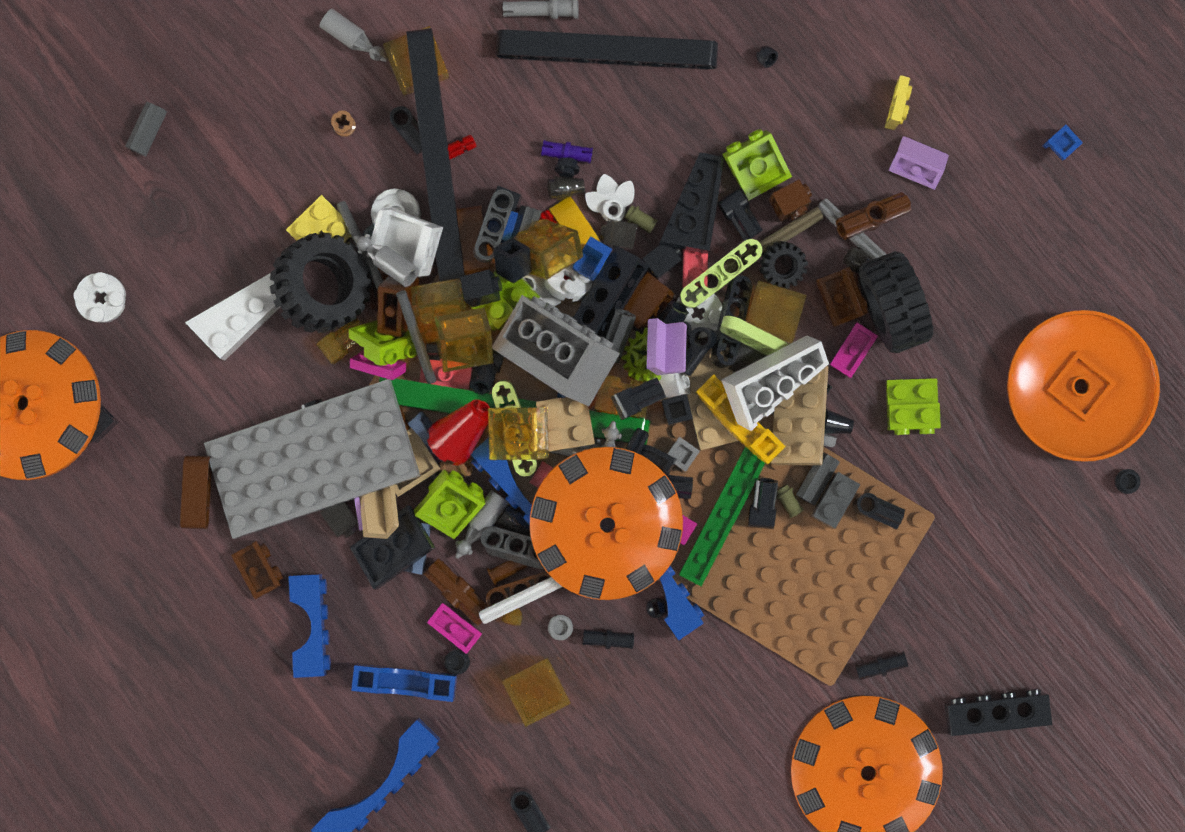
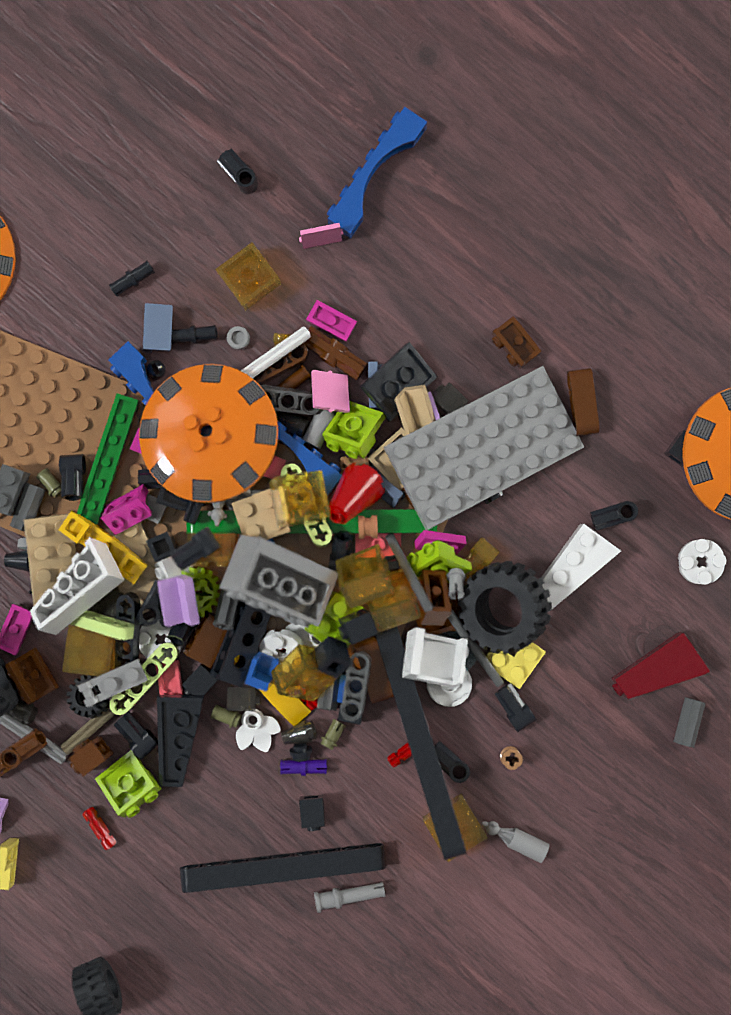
camera: 170 degrees right, 0 degrees up
blue arch [289,574,331,678] -> none
blue arch [351,664,457,702] -> none
light grey wheel [353,234,419,287] -> none
black plate [445,649,470,675] -> none
black hinge [756,45,778,68] -> none
none -> light grey plate [77,658,148,707]
none -> red axle [82,807,116,850]
none -> dark pink bracket [101,484,152,535]
none -> black pin [109,260,155,297]
none -> sand blue panel [143,303,173,353]
none -> bright pink piece [299,223,343,249]
none -> black brick [299,795,325,831]
none -> bright pink piece [311,370,350,413]
none -> olive pin [321,719,346,750]
none -> nougat wheel [358,515,378,539]
none -> light grey pin [447,568,466,599]
none -> black piece [494,683,537,733]
none -> black piece [590,501,638,531]
none -> dark red slope [611,632,710,699]

